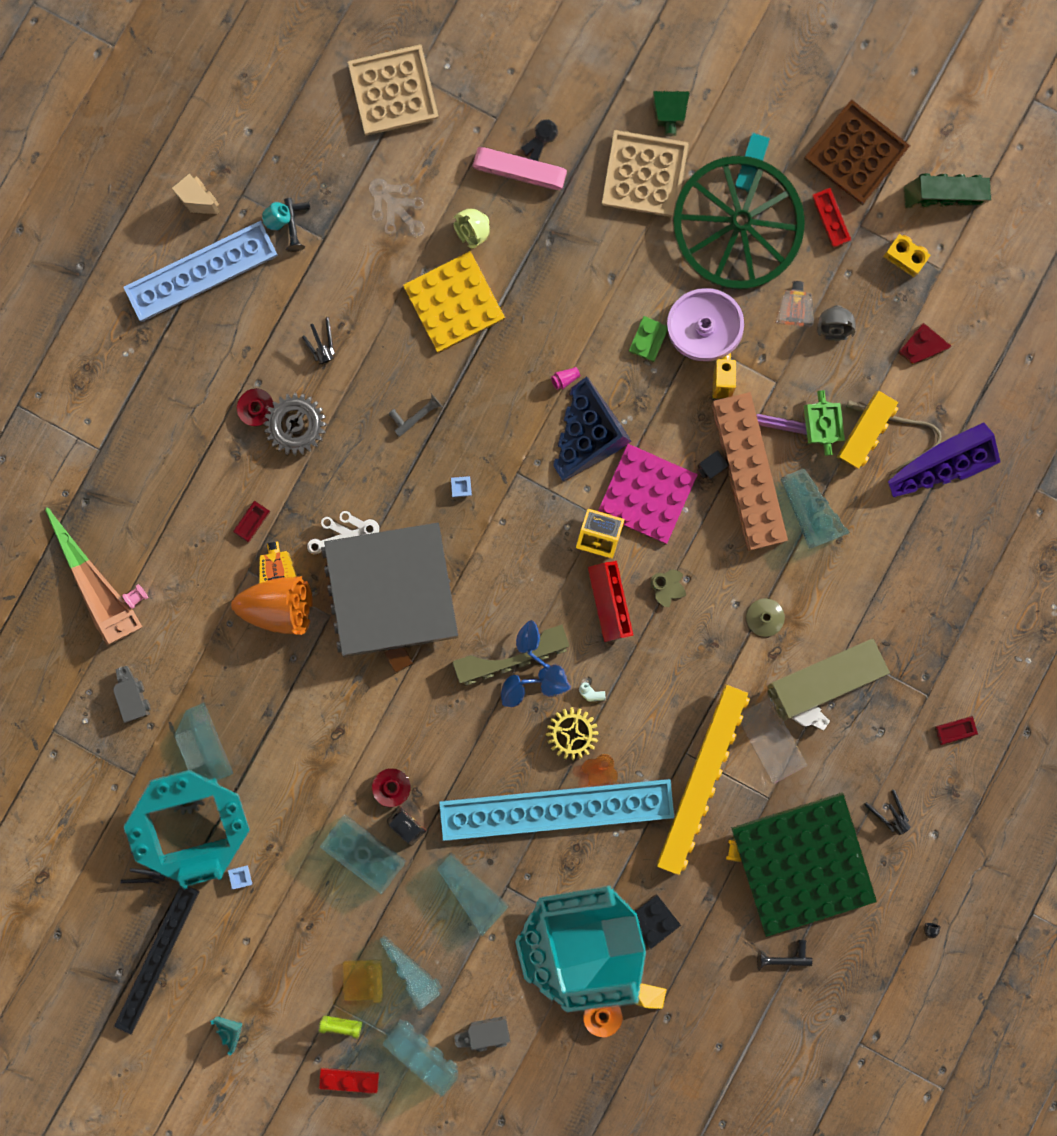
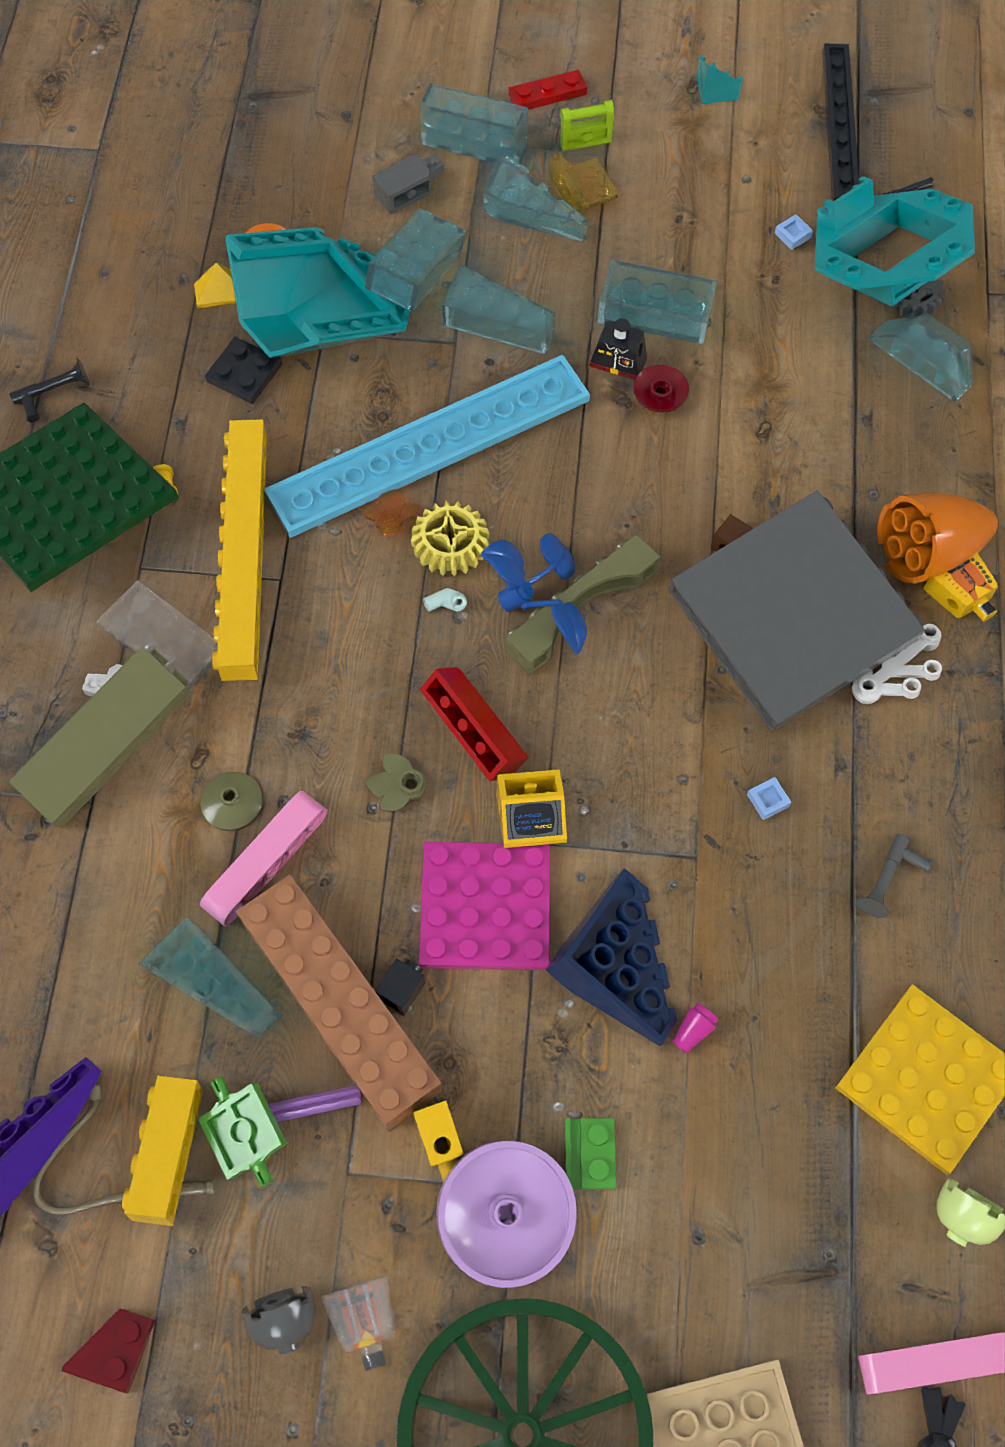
camera: 165 degrees right, 20 degrees down
none -> bright pink beam [200,791,328,926]
none -> clear light blue brick [365,208,466,312]

